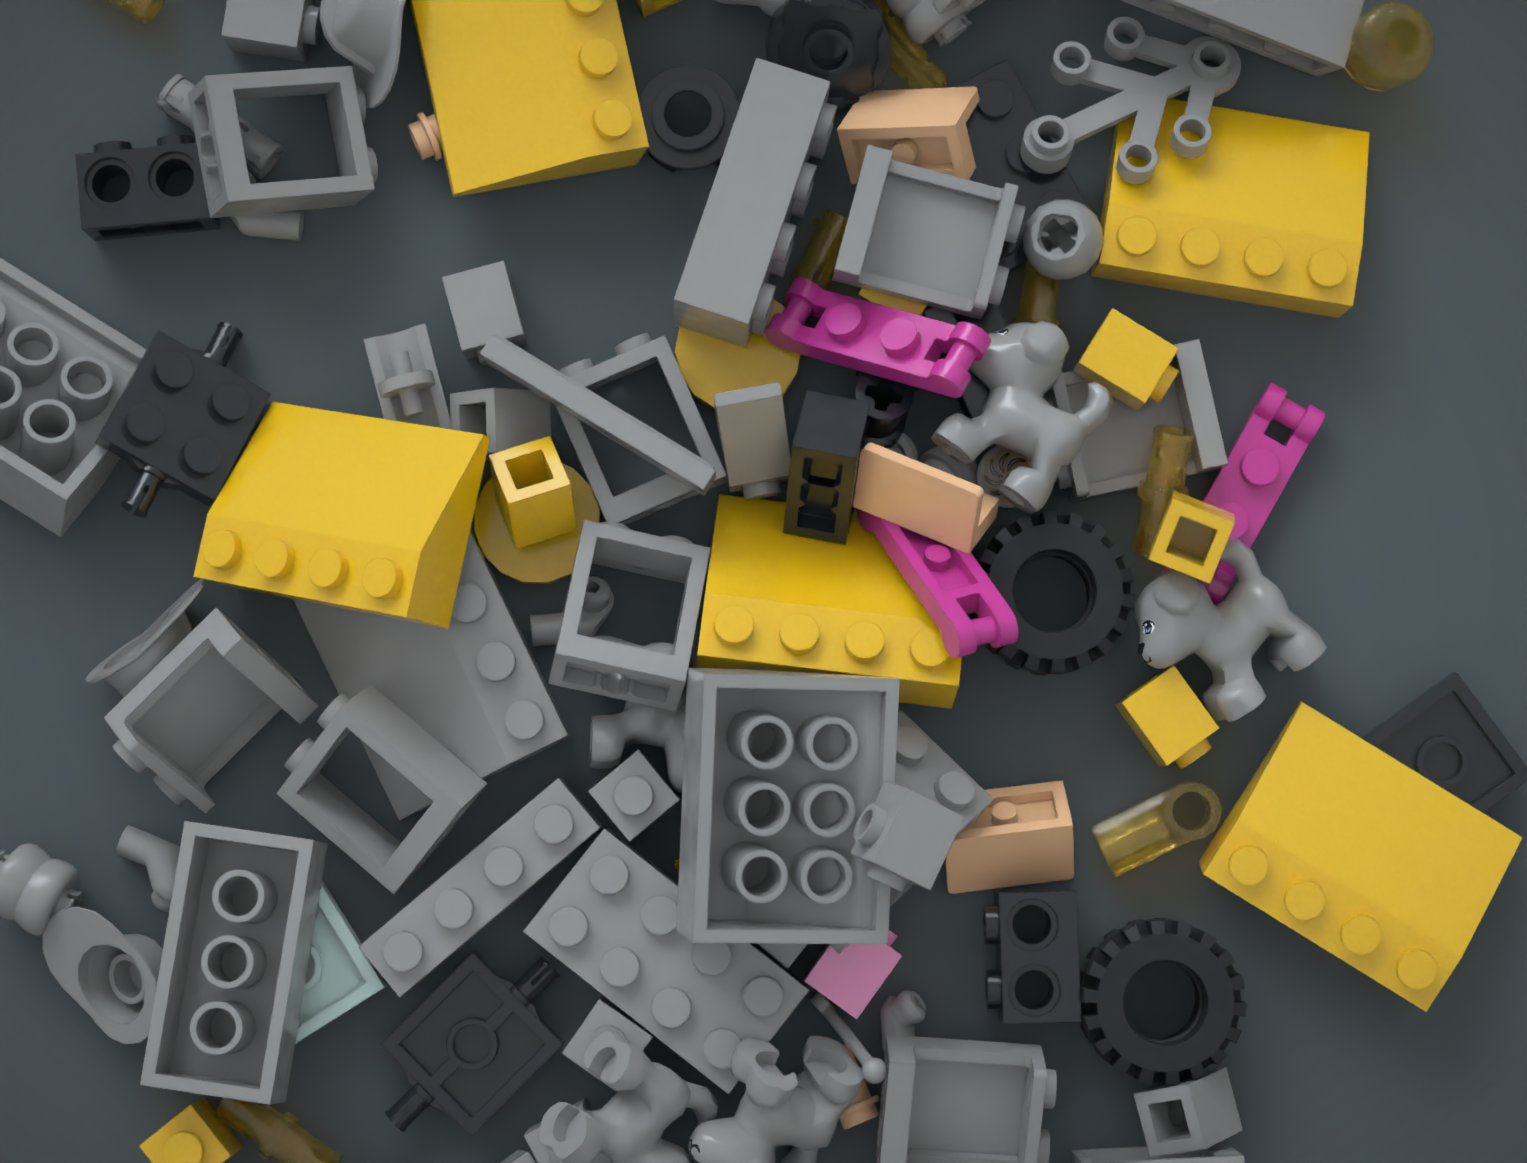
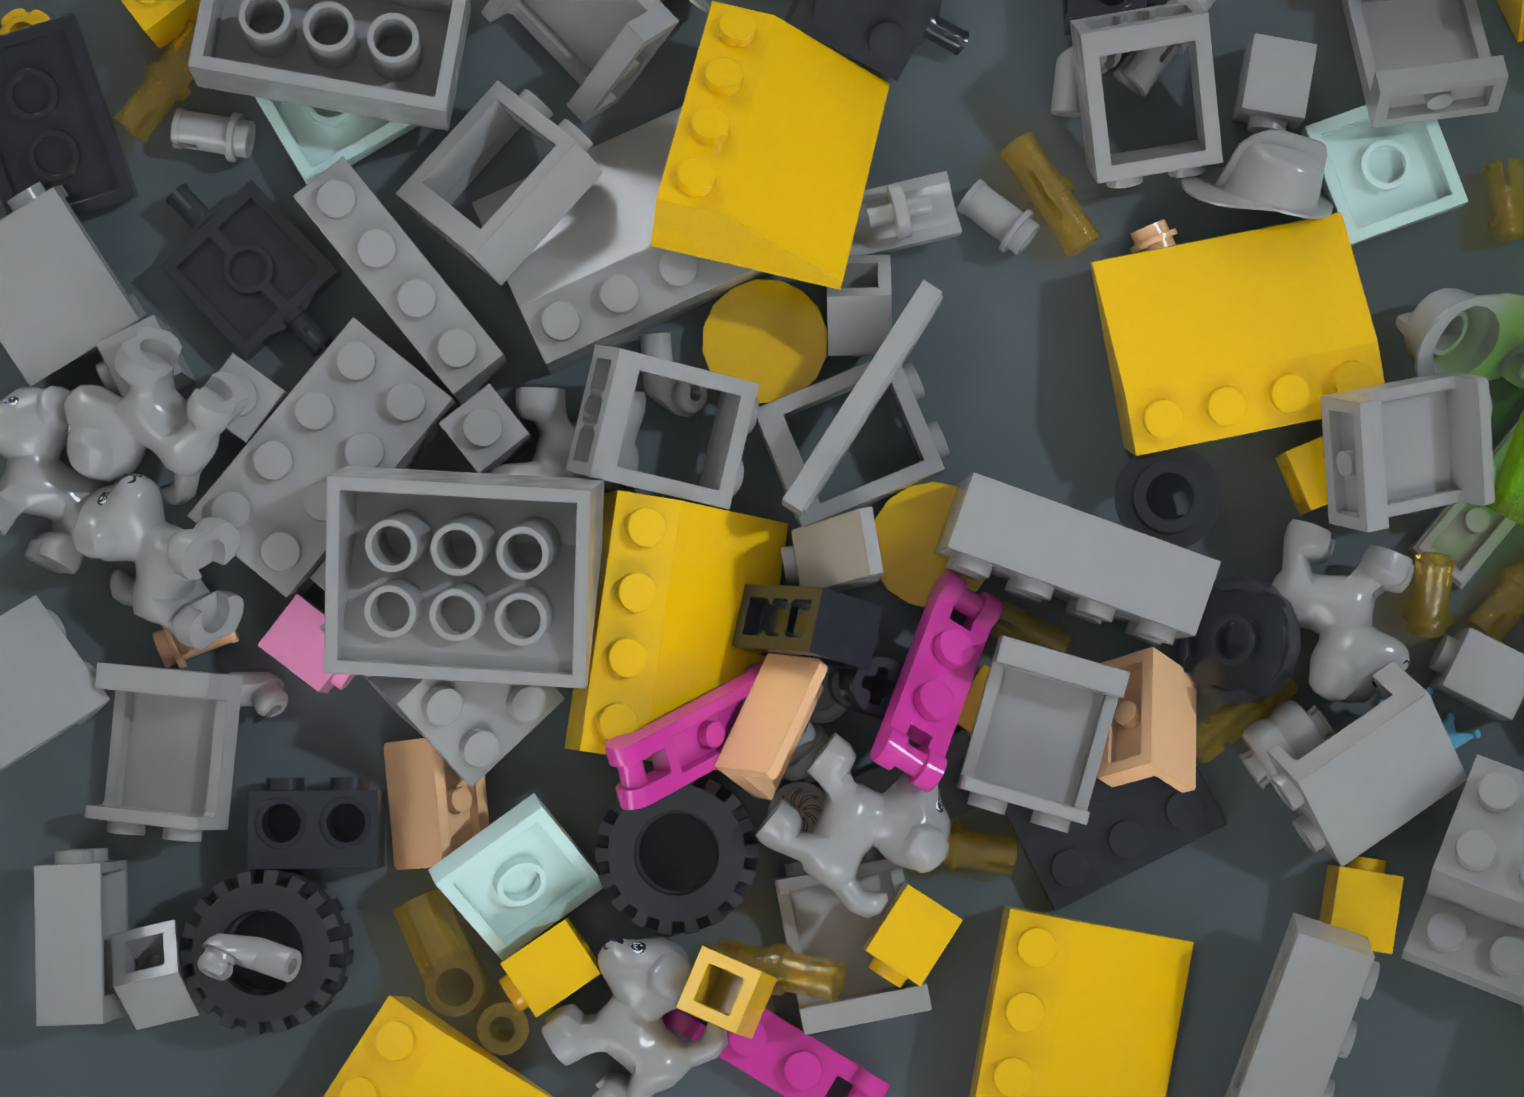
camera: 95 degrees right, 0 degrees up
light grey brick [442,260,528,365] -> none
yellow brick [488,436,577,549] -> none
light grey hinge [810,992,887,1084] -> none
light grey brick [850,781,965,893] -> none
light grey plant [1020,17,1241,184] -> none
light grey piece [1023,199,1103,280] -> none
none -> light grey pin [171,108,256,162]
none -> light grey arm [197,933,302,982]
none -> light aqua plate [428,793,603,961]
none -> clear yellow pin [477,1002,529,1055]
none -> light grey pin [957,179,1041,256]
none -> clear yellow pin [999,131,1102,258]

